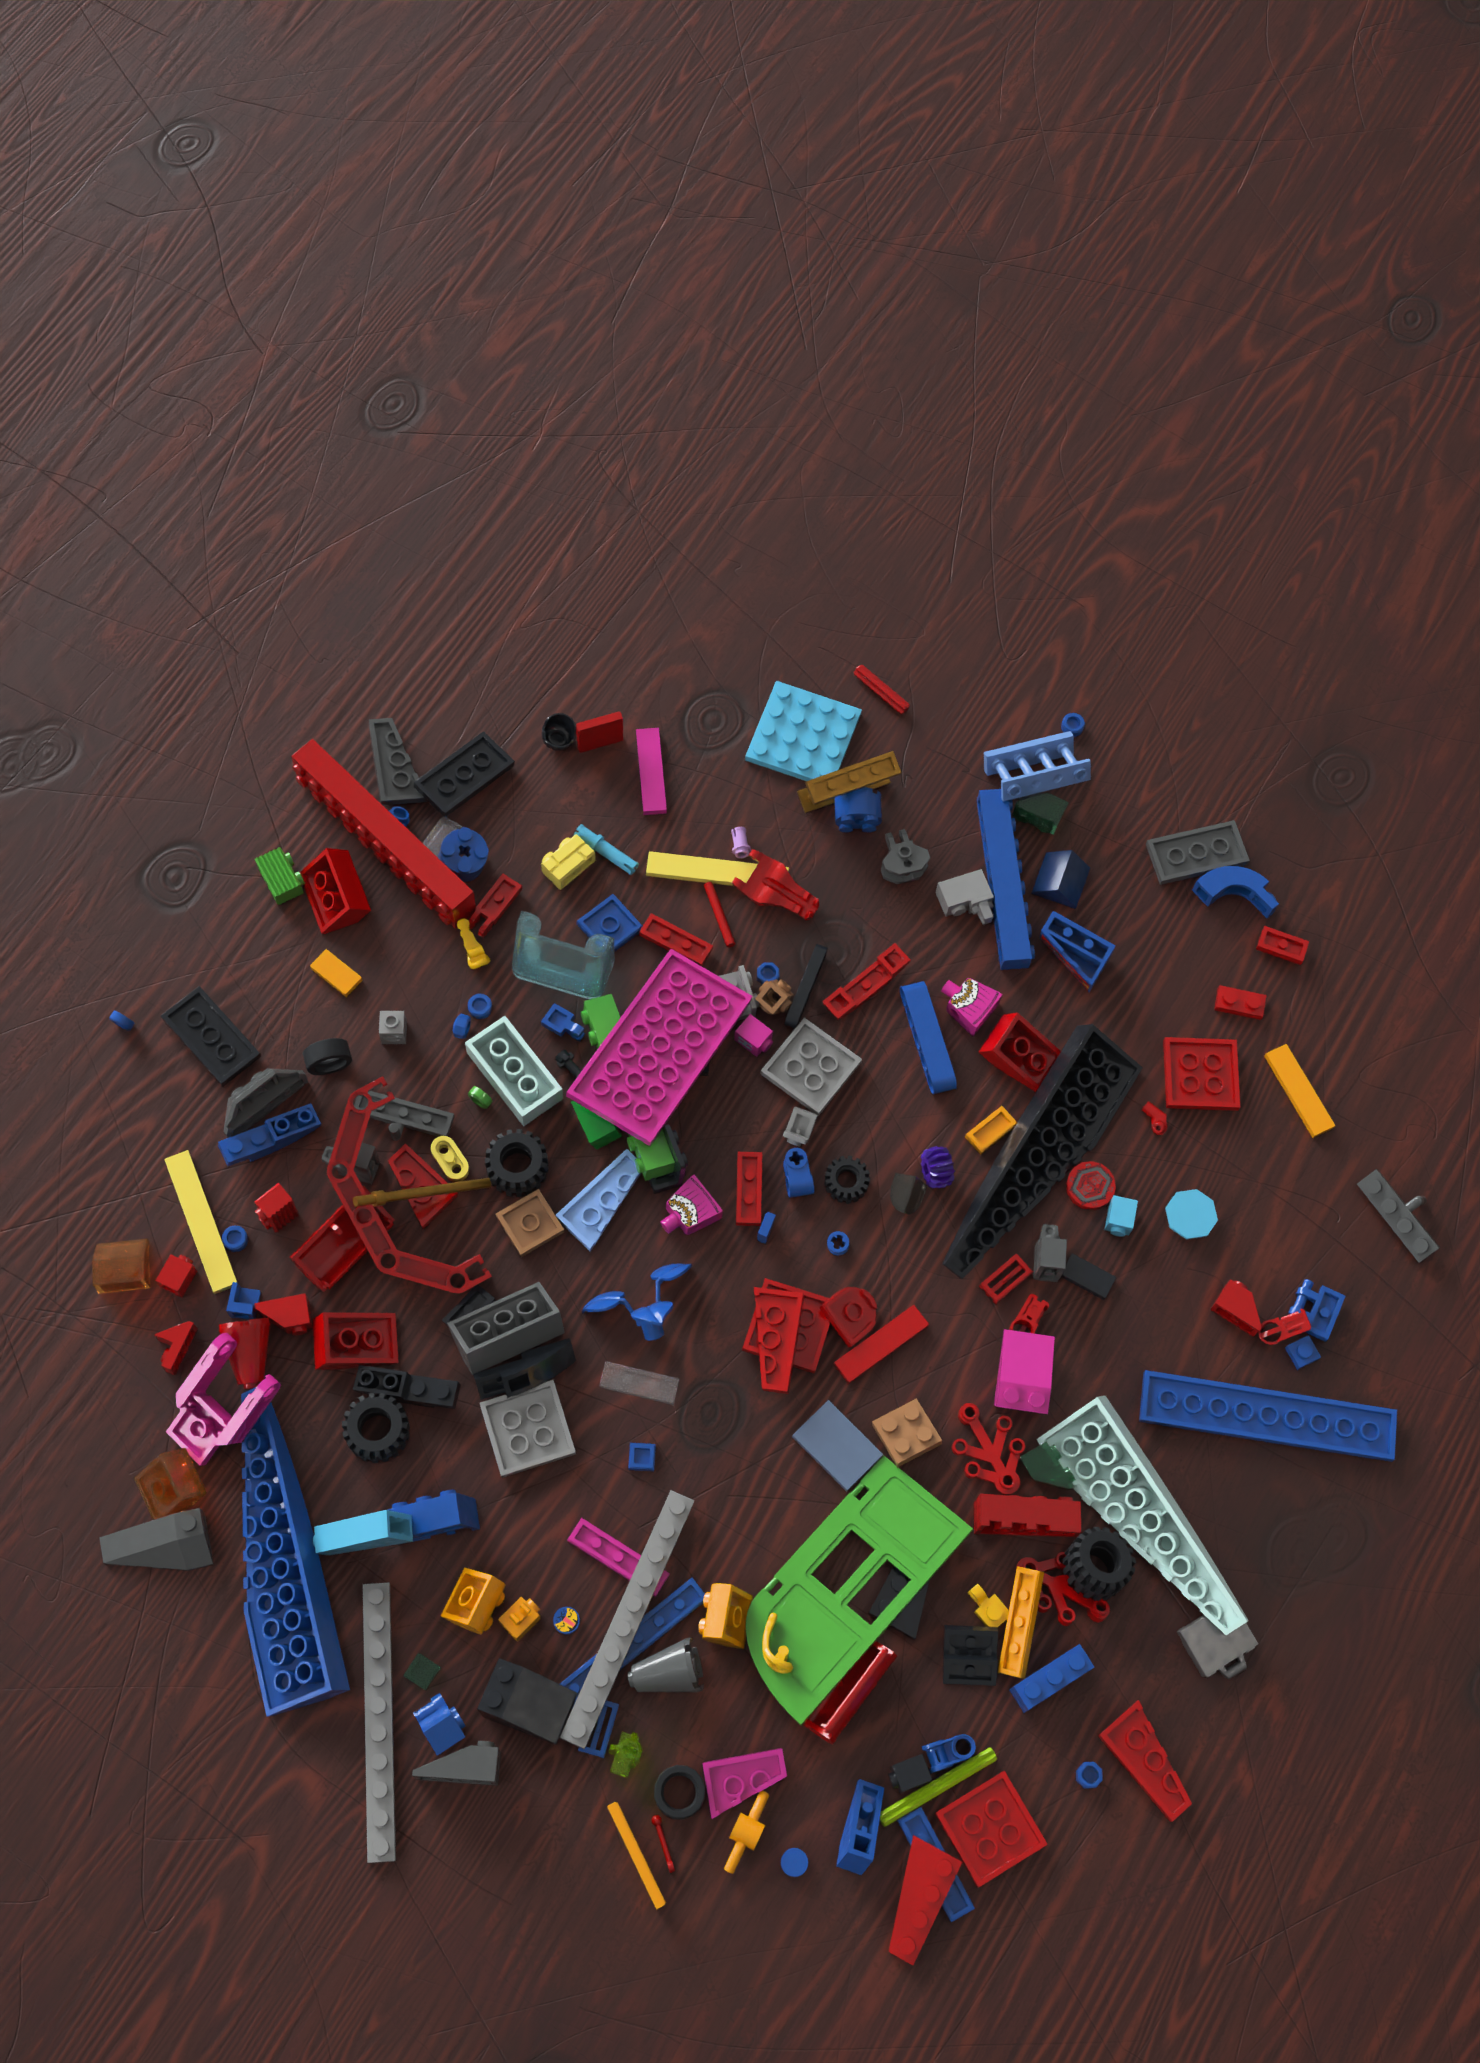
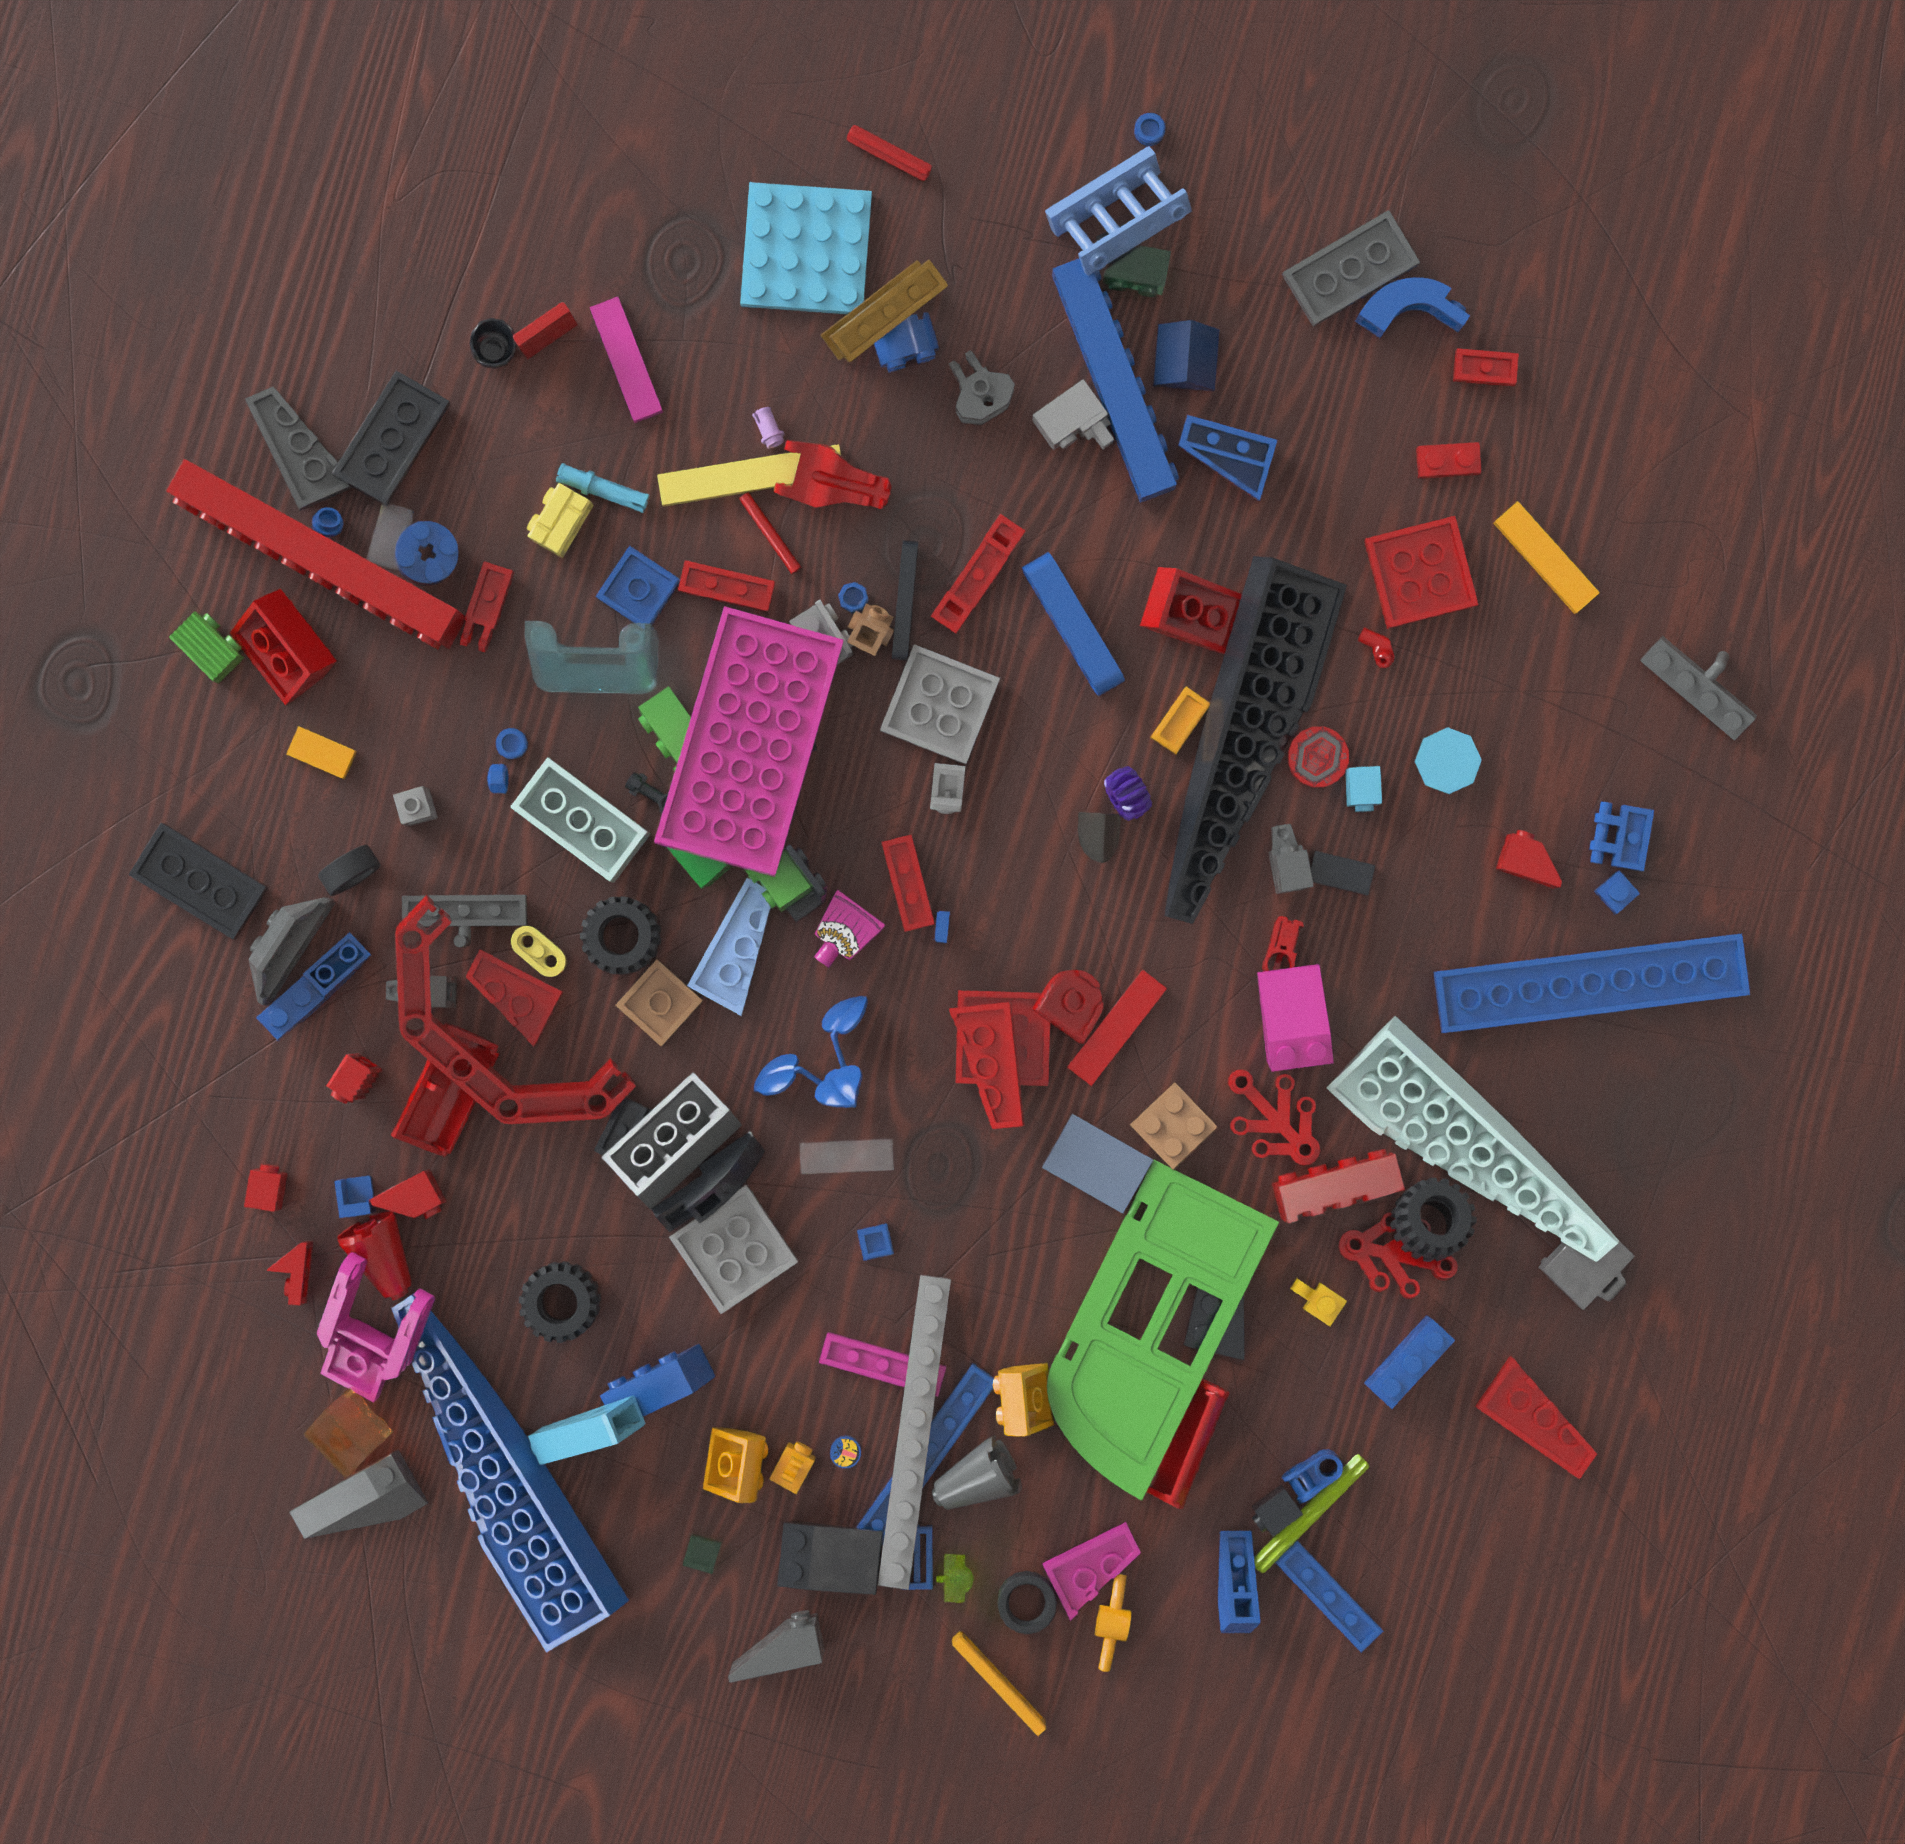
camera: 10 degrees left, 20 degrees up
clear orange slope [92,1239,150,1294] -> none
blue tile [109,1010,135,1031] -> none
light yellow tile [164,1150,238,1294] -> none
blue tile [222,1225,248,1252] -> none
red slope [313,1312,399,1370] -> none
pearl gold bar [353,1178,491,1207] -> none
black slope [353,1365,461,1409] -> none
light grey plate [363,1583,396,1863] -> none
blue hinge [413,1693,466,1756] -> none
yellow piece [457,918,491,969] -> none
bright green tile [468,1086,493,1109] -> none
blue plate [541,1003,585,1042] -> none
red hinge [651,1815,675,1873] -> none
dark pink brick [734,1014,773,1057] -> none
yellow piece [762,1613,793,1674] -> none
blue tile [780,1848,808,1877] -> none
blue piece [783,1148,814,1198] -> none
black tyre [824,1156,870,1204] -> none
blue bush [827,1231,849,1256] -> none
red wing [888,1835,962,1965] -> none
red plate [935,1771,1048,1888] -> none
dark pink torso [941,978,1003,1037] -> none
black slope [943,1625,998,1686] -> none
red tile [979,1253,1033,1305] -> none
light orange tile [998,1566,1044,1679] -> none
clear green slope [1020,1441,1076,1491] -> none
blue tile [1076,1762,1103,1789] -> none
red piece [1258,1309,1312,1345] -> none

